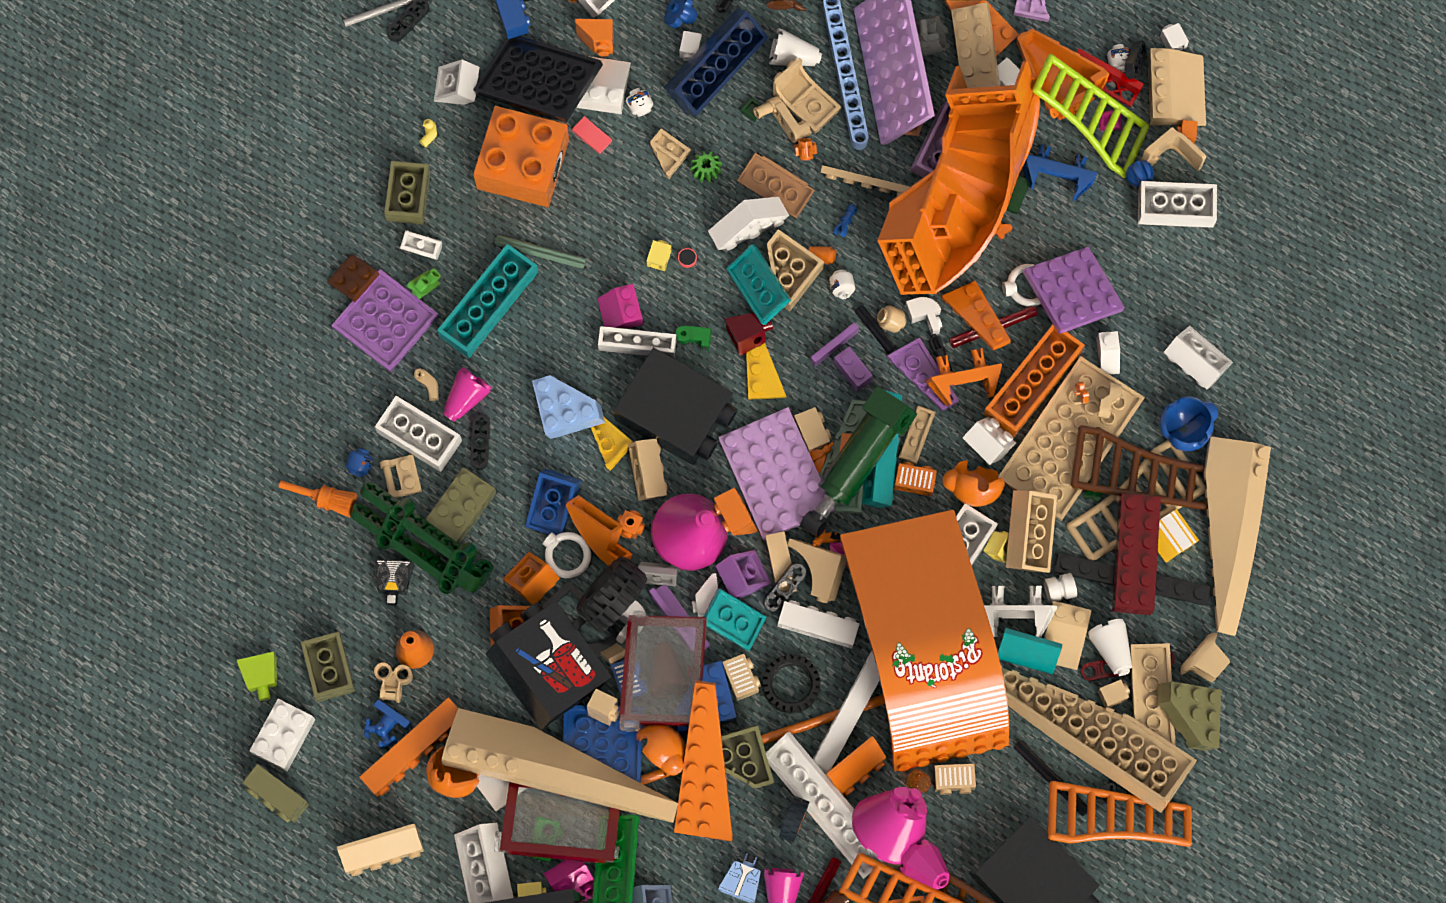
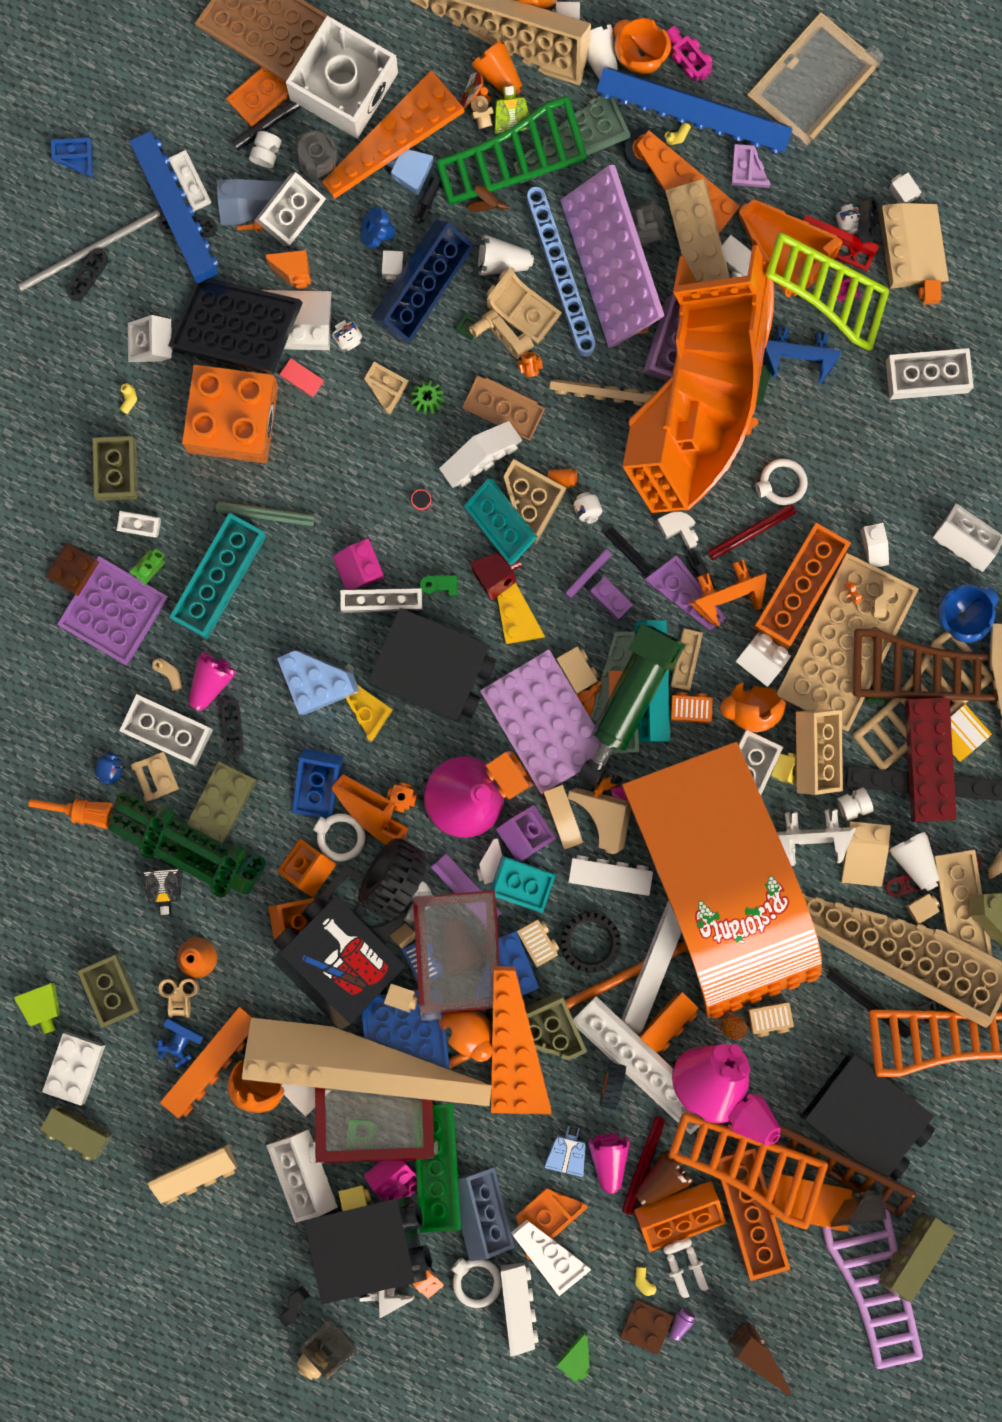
camera: 10 degrees left, 10 degrees up
tan brick [628,438,667,501] -> none
light grey panel [638,562,678,586] -> none
light yellow brick [647,240,672,271] -> none
black beam [764,562,806,611] -> none
blue piece [833,204,857,238] -> none
tan head [877,305,906,333] -> none
orange wing [942,281,1010,351] -> none
teal tile [998,628,1063,675] -> none
medium lavender plate [1023,247,1125,334] -> none
blue piece [1126,160,1154,187] -> none
tan piece [1141,127,1206,171] -> none

